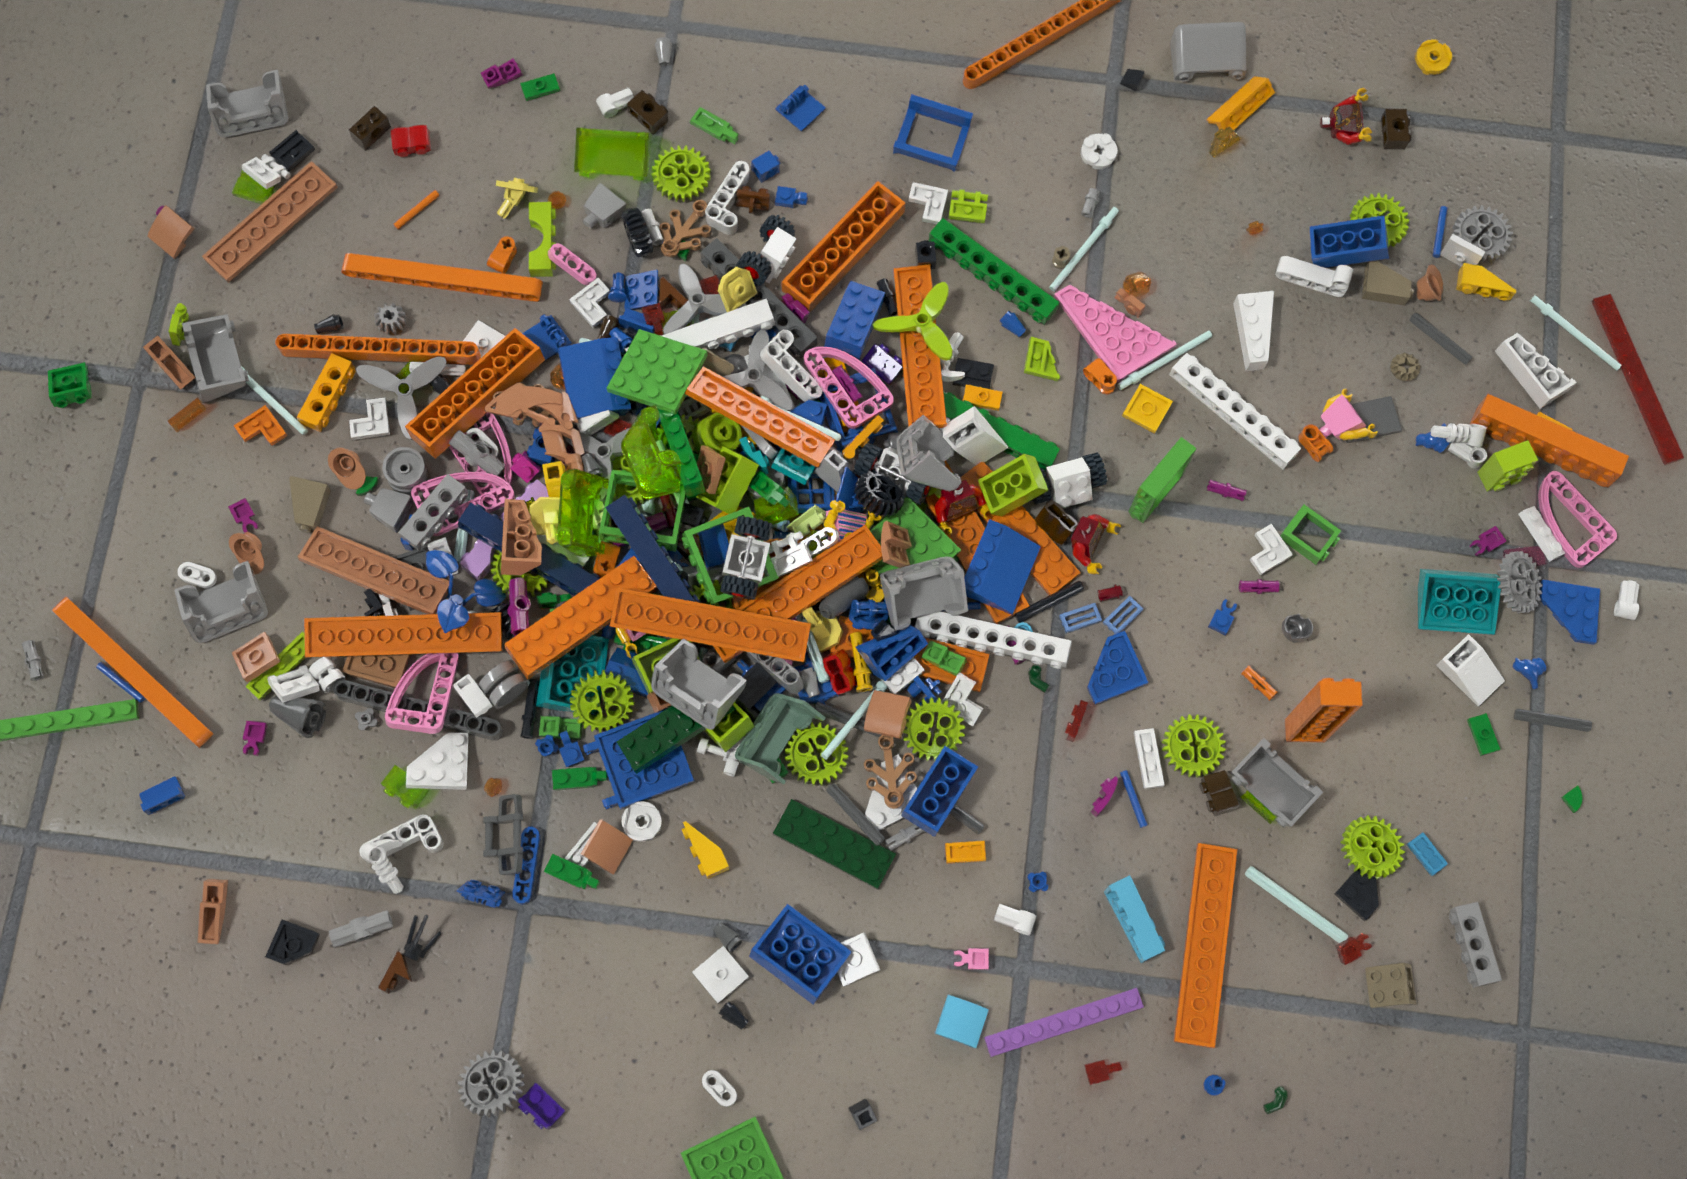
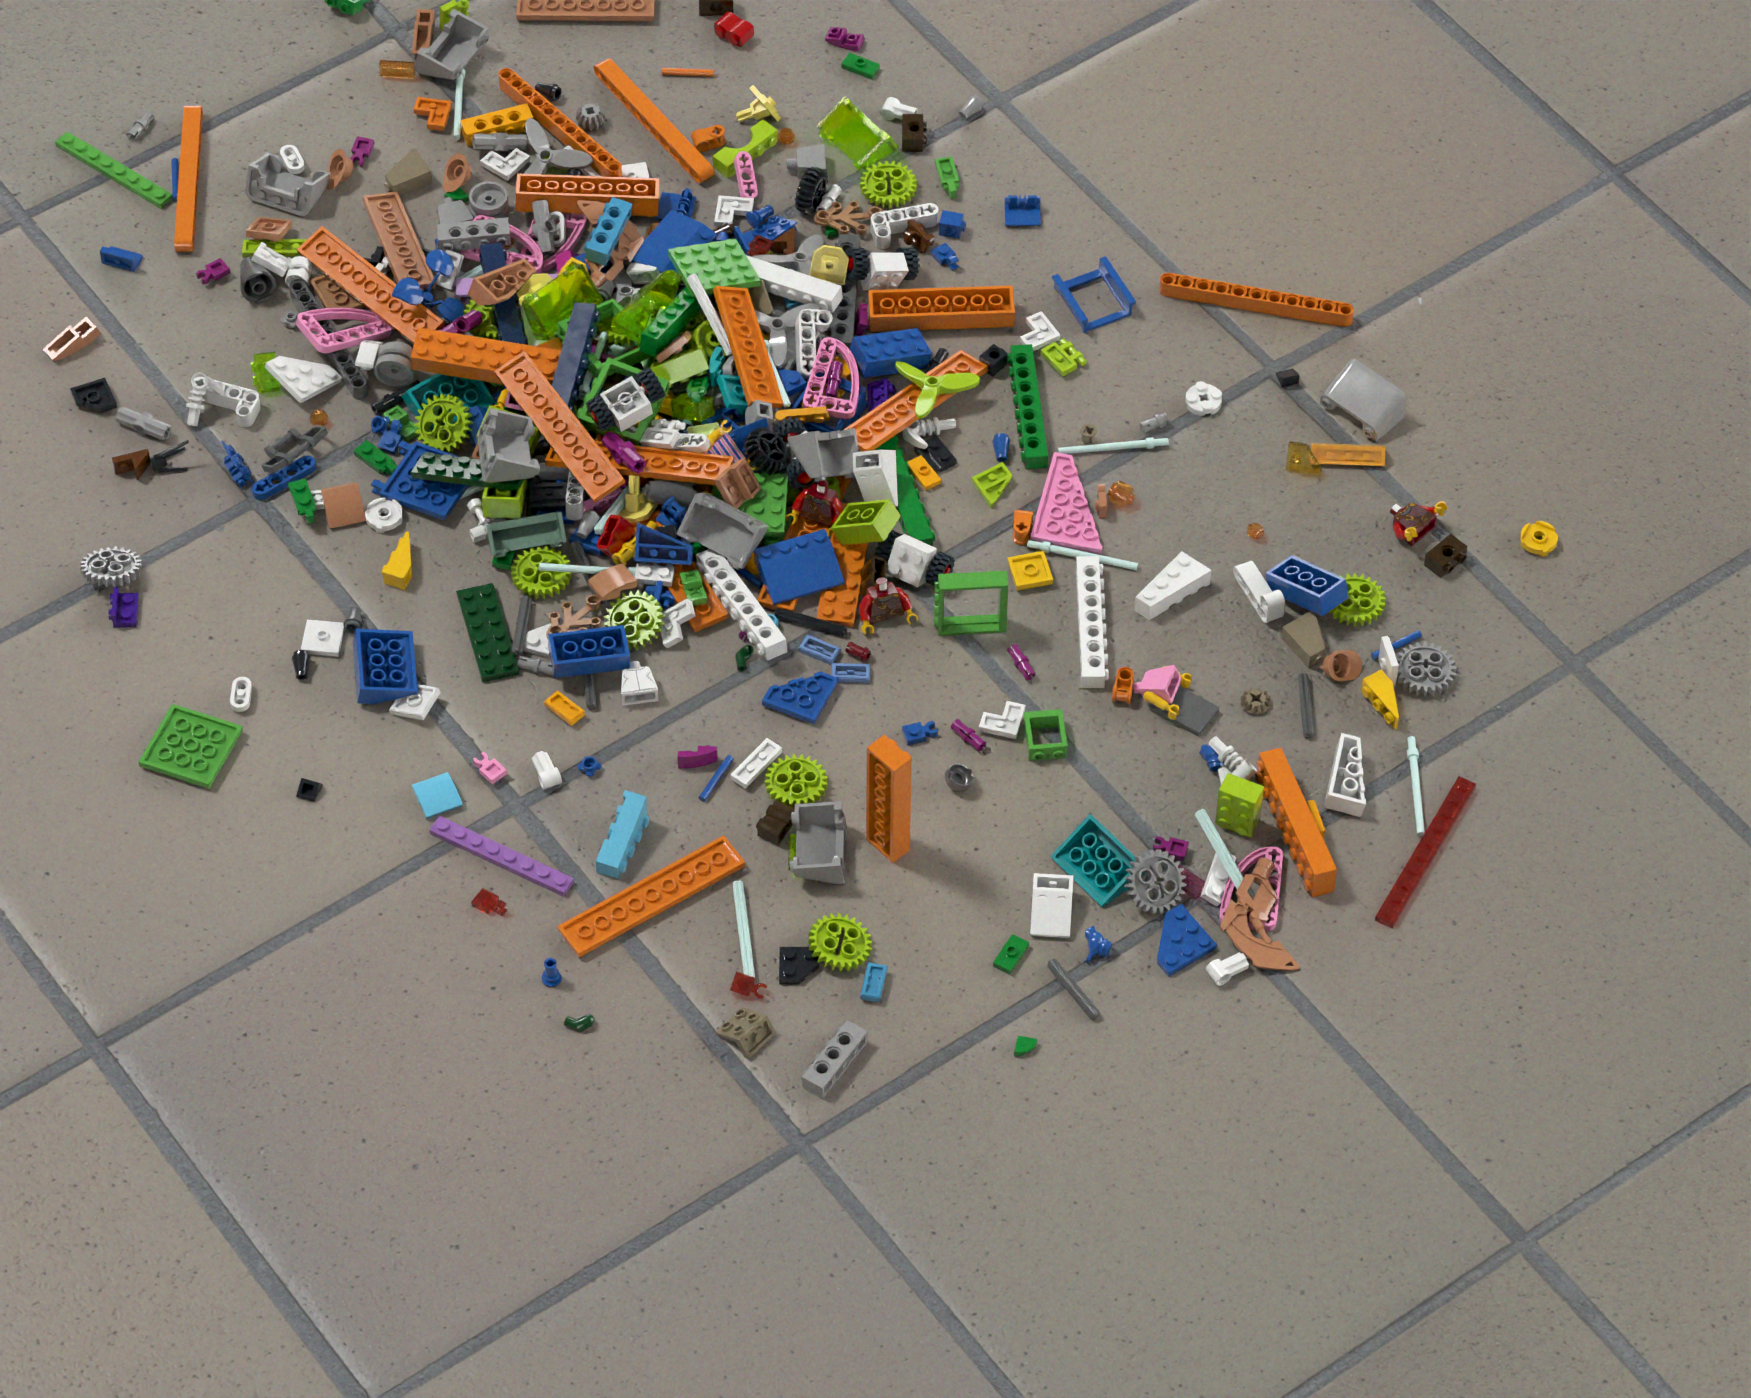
camera: 50 degrees right, 20 degrees down
clear red plate [1064,700,1088,742] -> none
none -> light grey piece [472,133,527,151]
none -> dark azure brick [584,197,632,266]
none -> magenta piece [602,431,646,474]
none -> white torso [621,661,658,706]
none -> white axle [687,274,732,356]
none -> light aqua axle [1195,809,1255,899]
none -> nougat piece [1220,858,1299,971]

